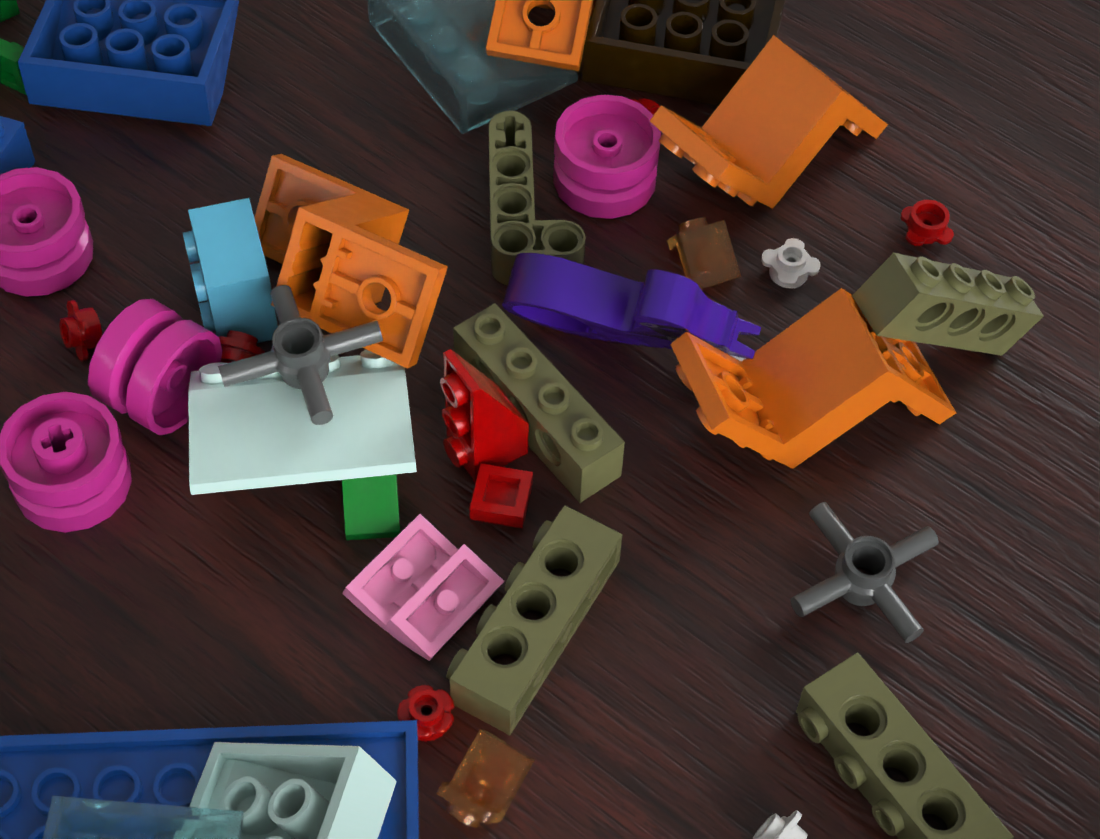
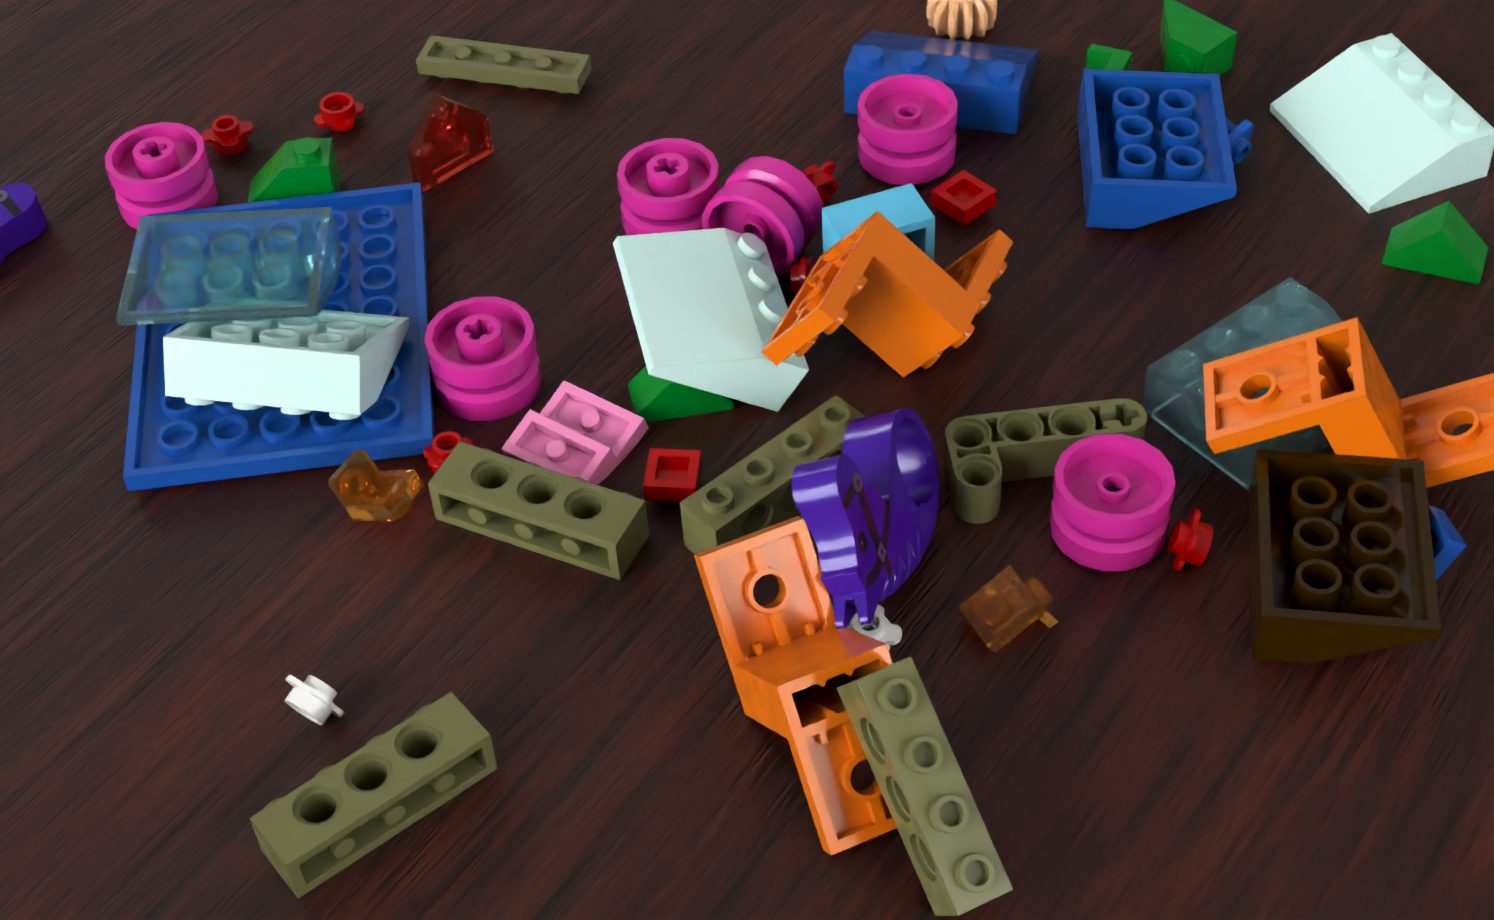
camera: 90 degrees right, 10 degrees down
dark grey bar [218,285,383,425] -> none
red slope [440,349,529,481] -> none
orange bracket [650,35,888,209] -> none
white plate [761,238,820,288] -> none
dark grey bar [790,502,939,643] -> none
red plate [901,200,954,246] -> none
none -> dark pink wheel [424,297,542,421]
none -> red plate [931,170,997,226]

